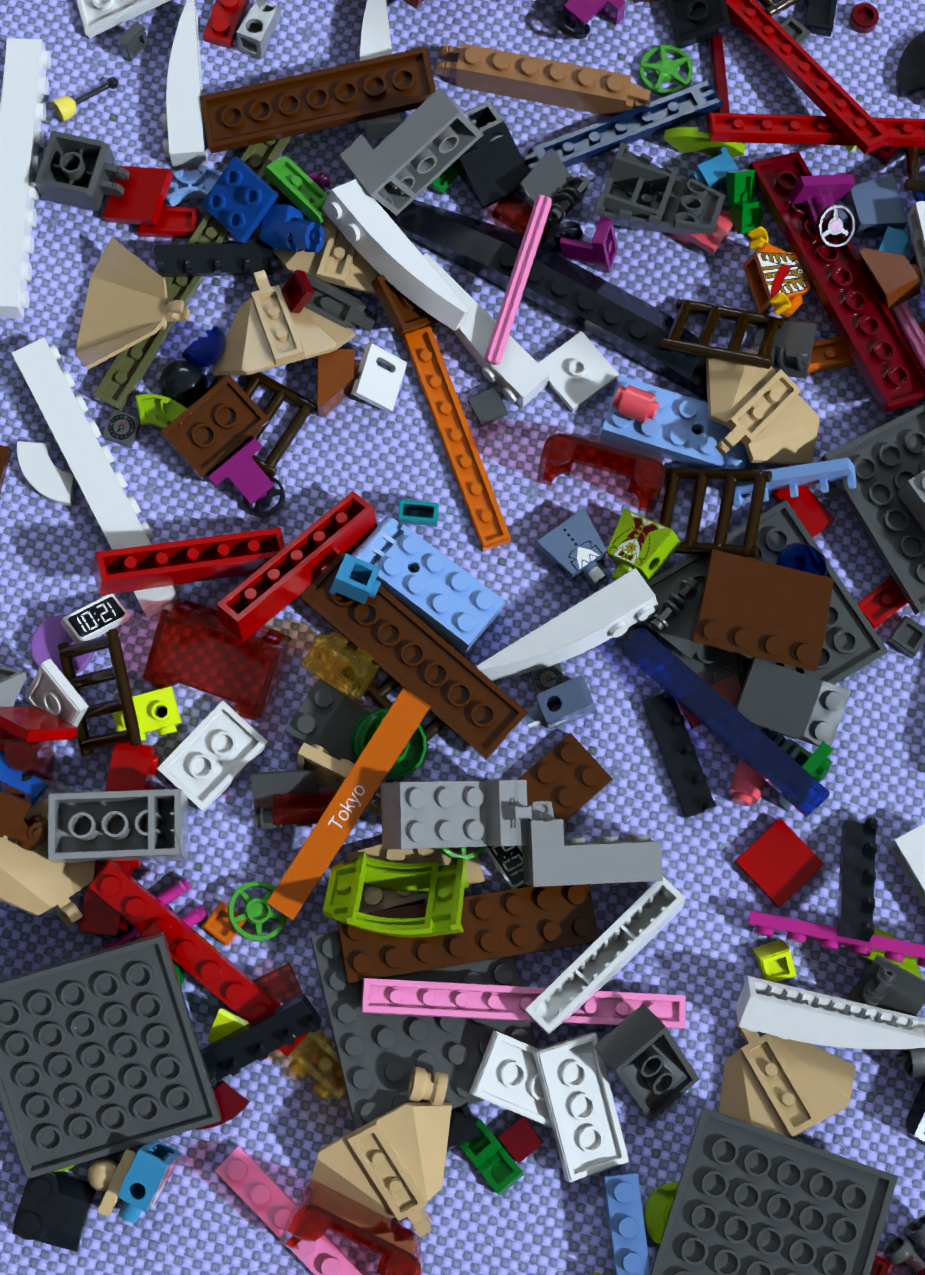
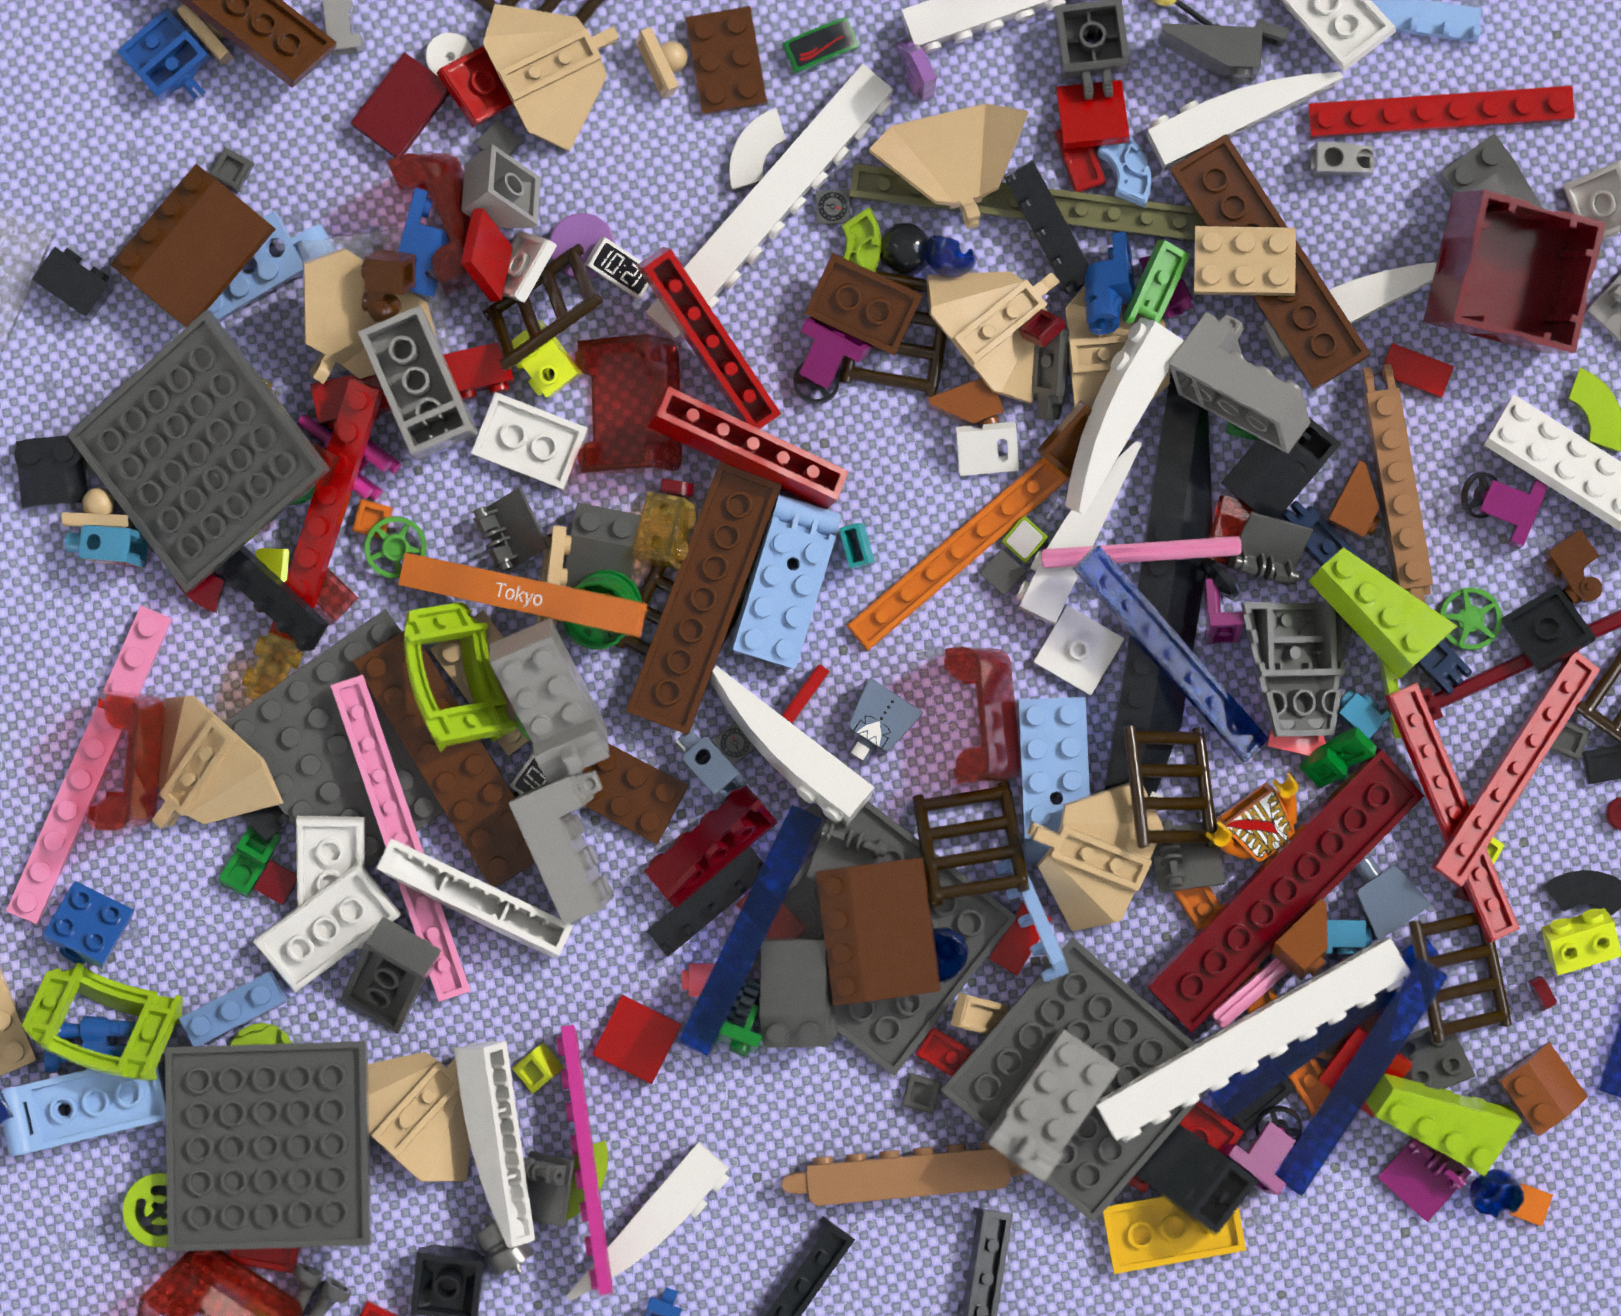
camera: 75 degrees right, 10 degrees up
blue plate [201,157,279,243] -> none
clear red tile [272,791,337,825] -> none
dark azure brick [329,553,381,604] -> none
tan wheel [407,1066,448,1107] -> none
lime torso [607,509,681,581] -> none
coral brick [612,385,660,424] -> none
magenta piece [788,174,856,247] -> none
black hinge [837,818,878,942] -> none
none -> dark red wedge [644,785,778,909]
none -> dark red tile [659,478,695,498]
none -> red tile [781,664,830,724]
none -> medium lavender wing [895,38,937,103]
none -> tan tile [951,993,1011,1035]
none -> white slope [1001,515,1048,564]
none -> clear blue tile [1073,545,1268,762]
none -> dark grey slope [1157,23,1263,85]
none -> tan plate [1194,226,1296,296]
none -> lime wedge [1309,547,1457,679]
none -> dark orange slope [1326,460,1380,540]
none -> red tile [1379,343,1454,398]

